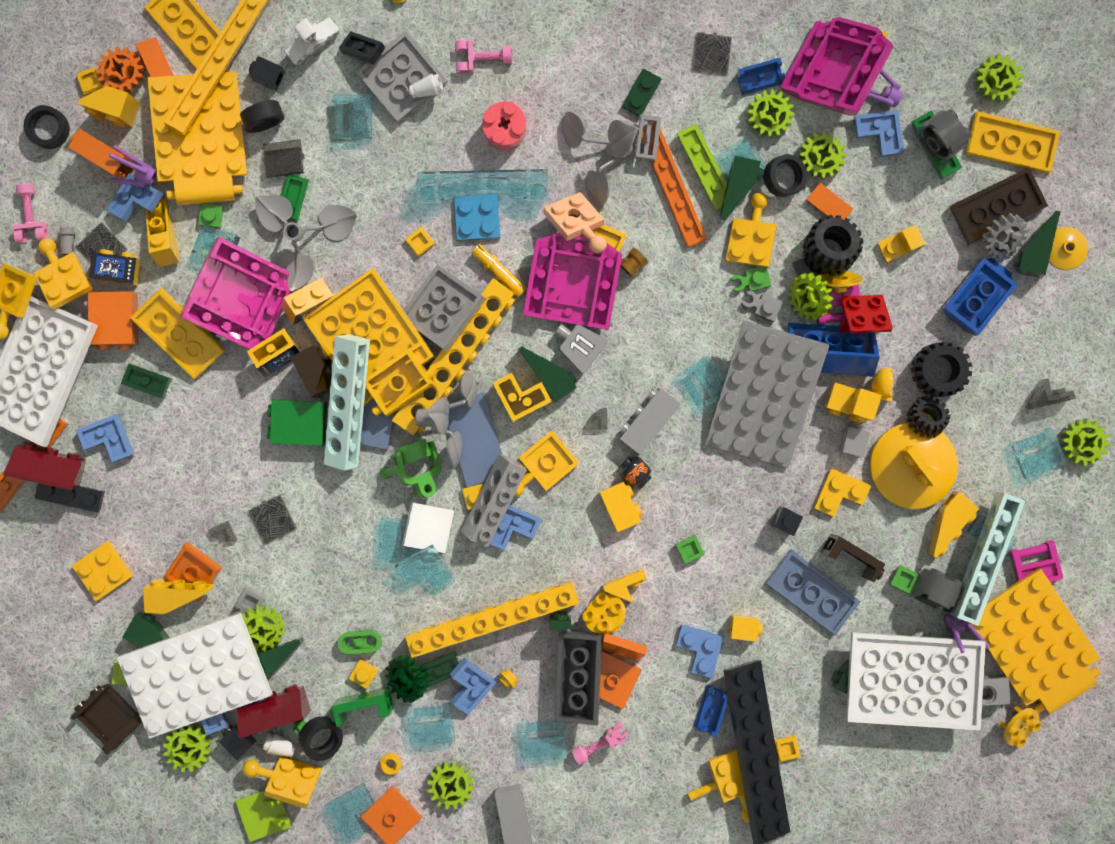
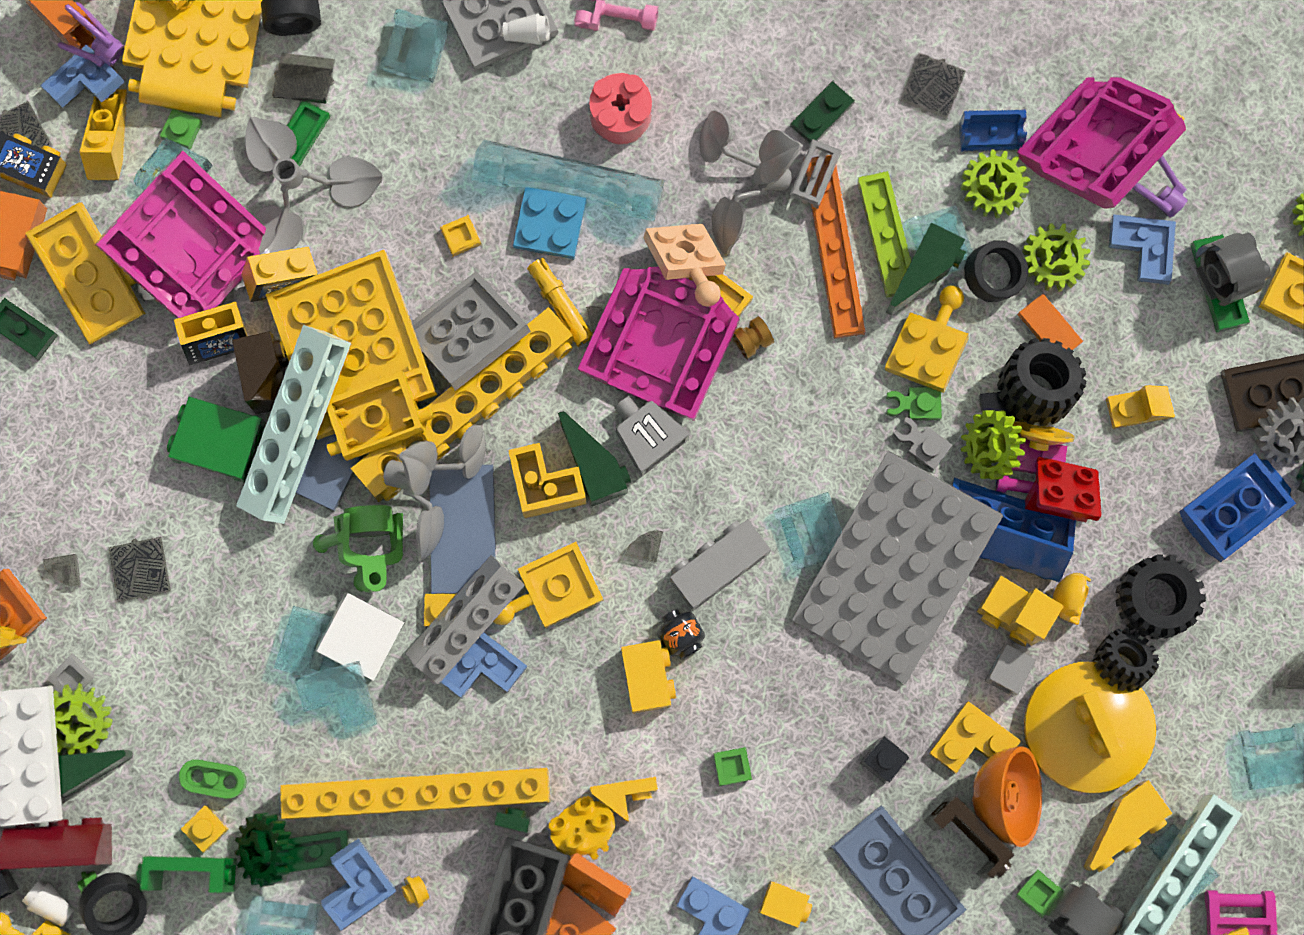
camera: 10 degrees right, 10 degrees down
none -> orange piece [972,746,1042,847]

